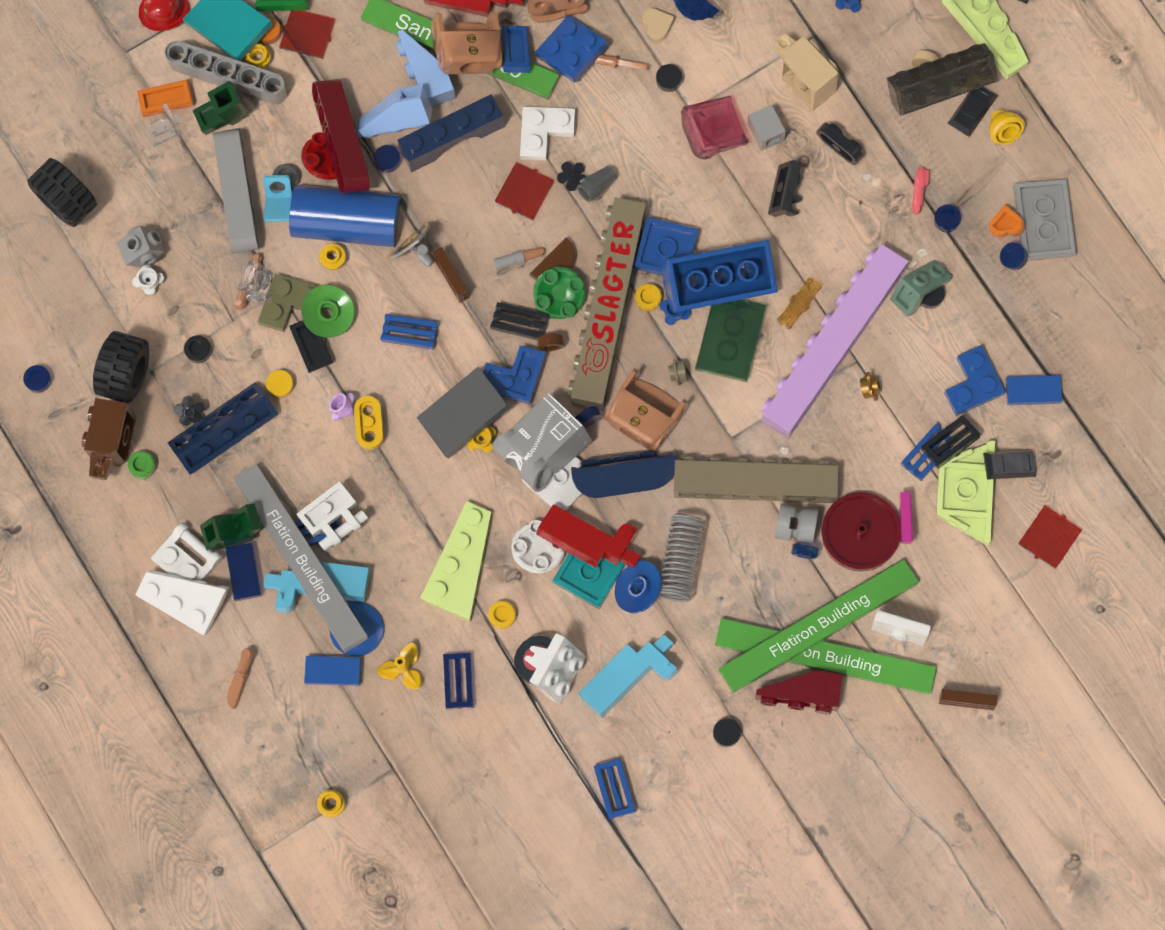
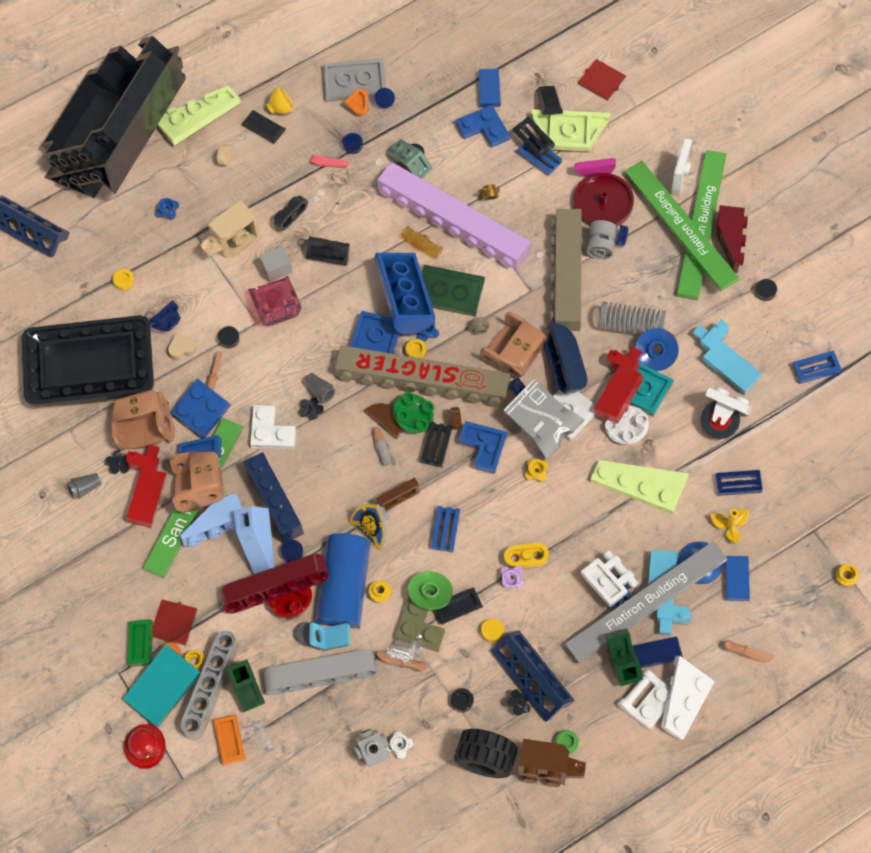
camera: 95 degrees left, 10 degrees down
clear blue tile [23,365,52,393] -> none
black tyre [27,158,97,227] -> none
dark grey tile [416,367,510,459] -> none
yellow tile [488,601,516,629] -> none
clear red piece [495,162,554,221] -> none
clear smoke brick [887,43,998,116] -> none
reddish brown tile [939,689,998,711] -> none

